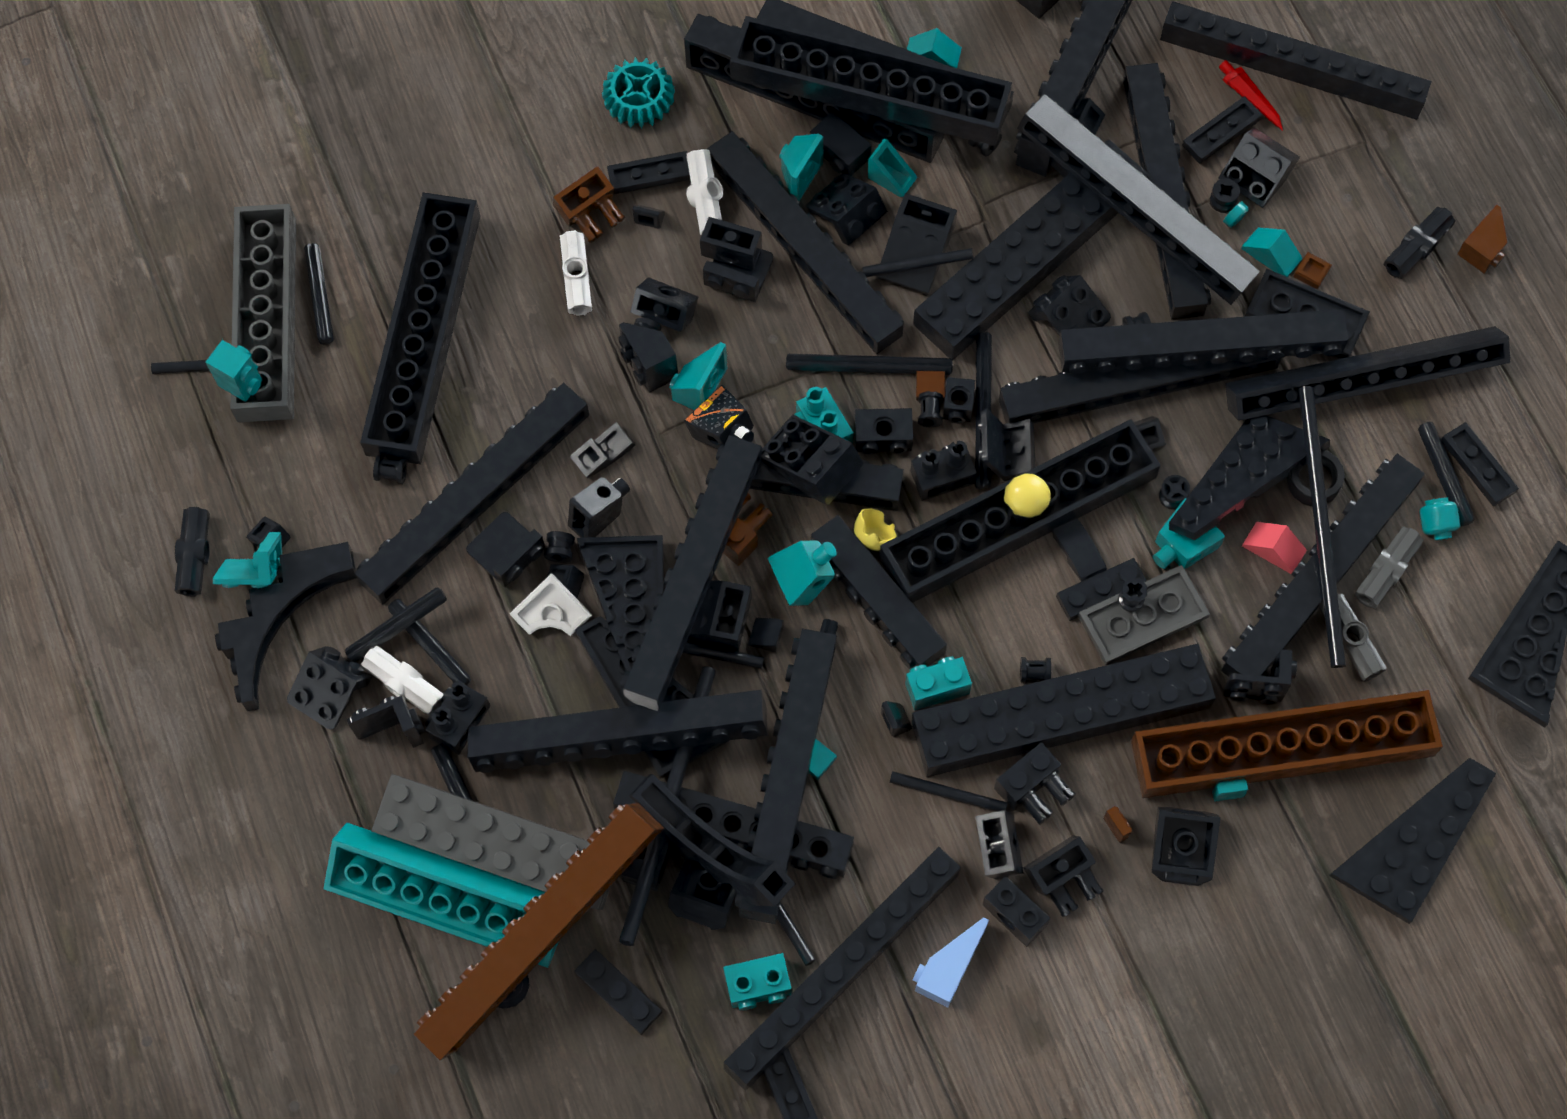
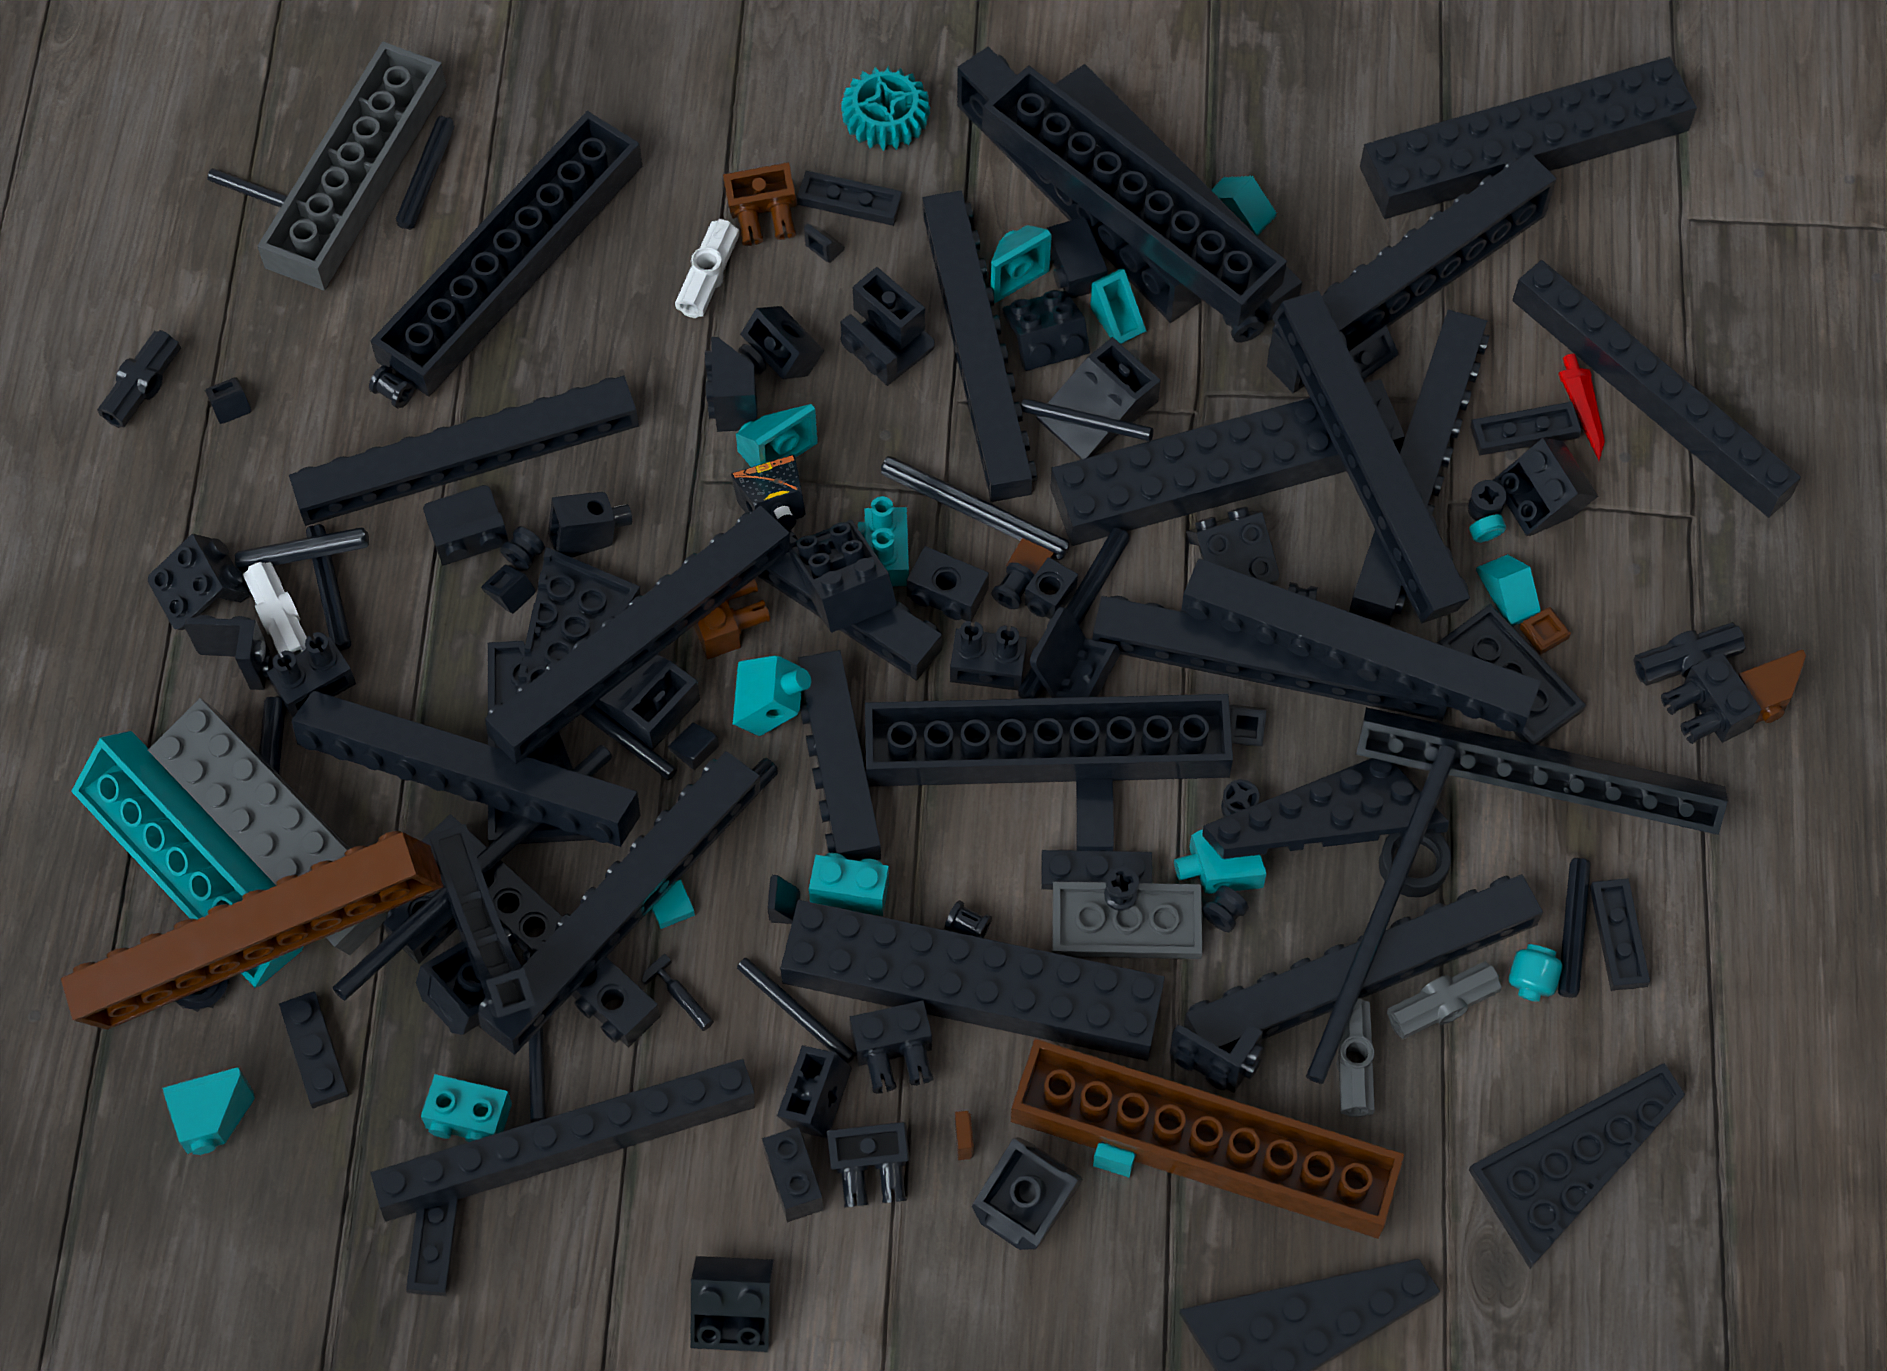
camera: 25 degrees right, 5 degrees down
teal brick [206,339,262,402] -> none
teal bracket [213,532,282,588] -> none
black arch [215,542,357,711] -> none
white tile [510,573,592,636] -> none
slope [570,422,635,478] -> none
white piece [686,149,723,235] -> none
light yellow hair [854,508,897,551] -> none
light blue slope [913,917,989,1007] -> none
light yellow hair [1004,474,1051,518] -> none
coral slope [1242,522,1307,574] -> none
none -> teal slope [163,1067,255,1155]
none -> black piece [642,954,714,1031]
none -> black slope [690,1256,774,1352]
none -> black wheel [1202,886,1249,933]
none -> black brick [1661,652,1762,744]

